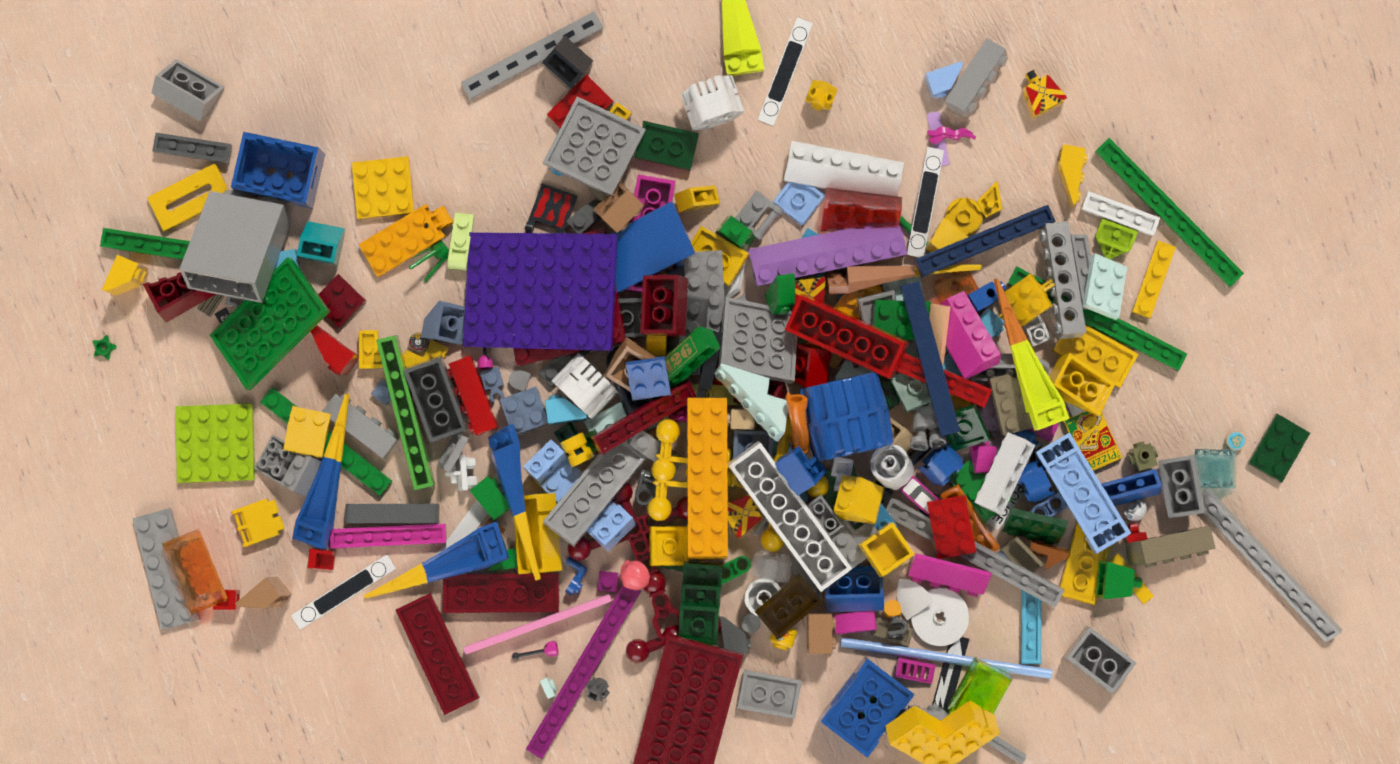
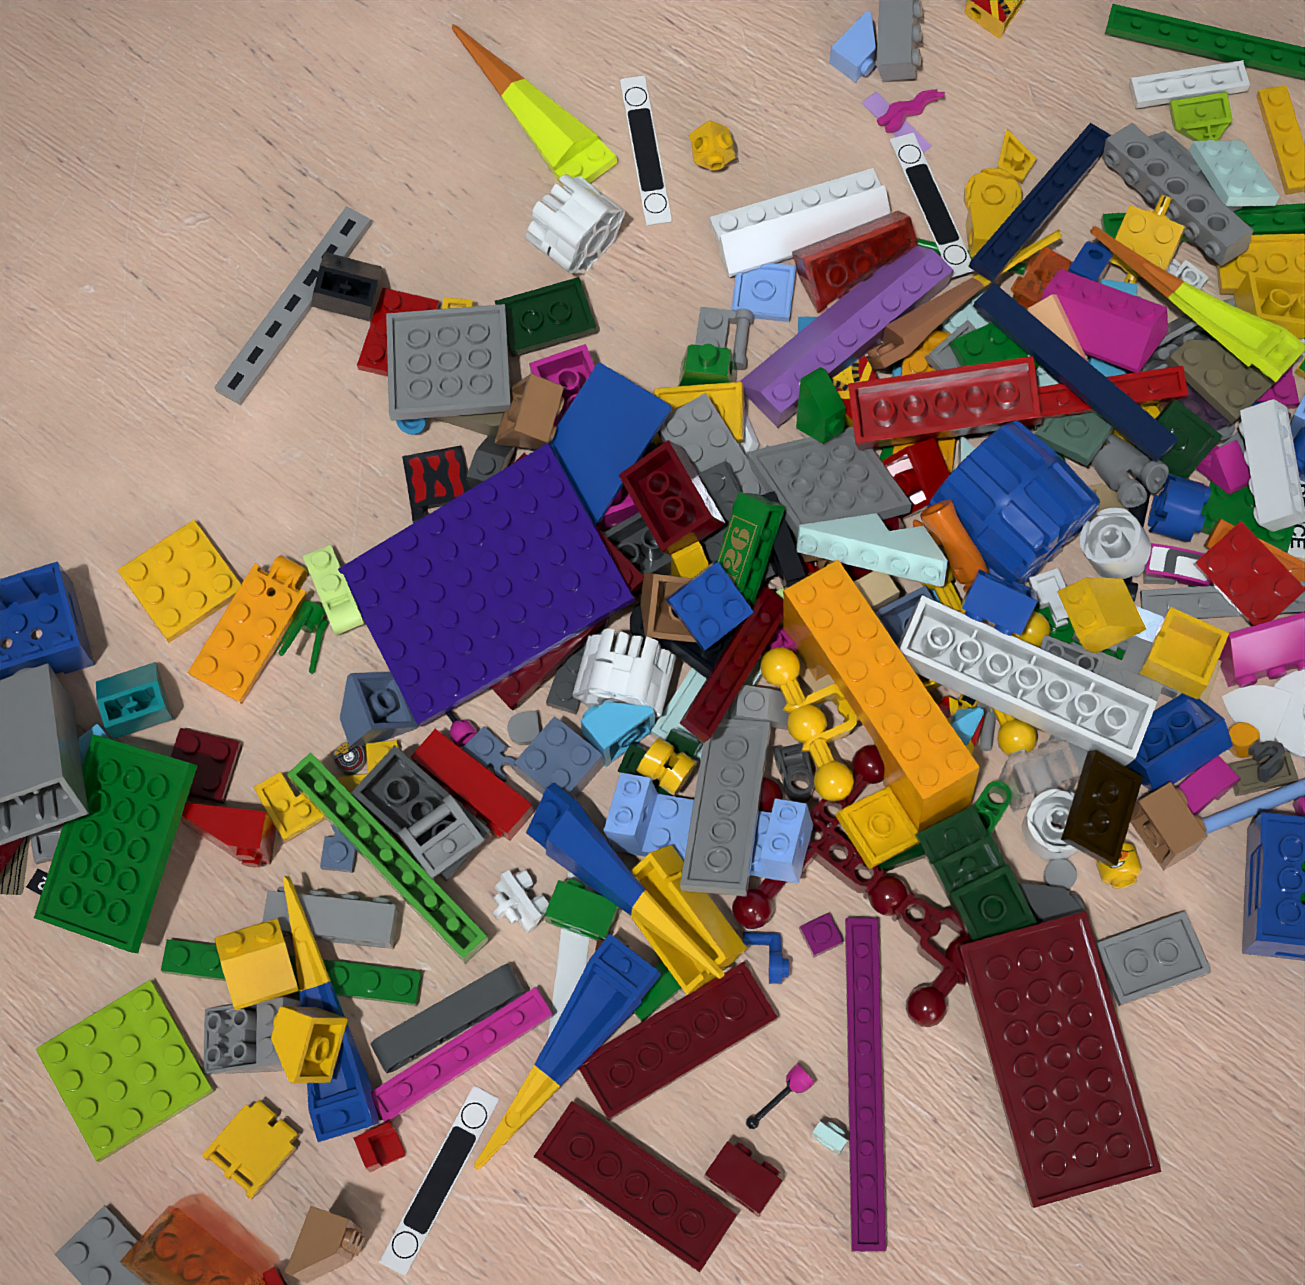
camera: 30 degrees left, 15 degrees down
light grey plate [437,433,469,473] -> none
bright pink tile [463,594,613,654] -> none
dark grey gear [585,677,610,702] -> none
coral piece [620,560,650,590] -> none
yellow slope [674,185,720,213] -> none
yellow slope [1057,144,1088,207] -> none
none -> yellow slope [271,1006,348,1083]
none -> light grey plate [397,794,484,880]
none -> dark red brick [704,1141,783,1217]
none -> medium azure slope [950,708,984,745]

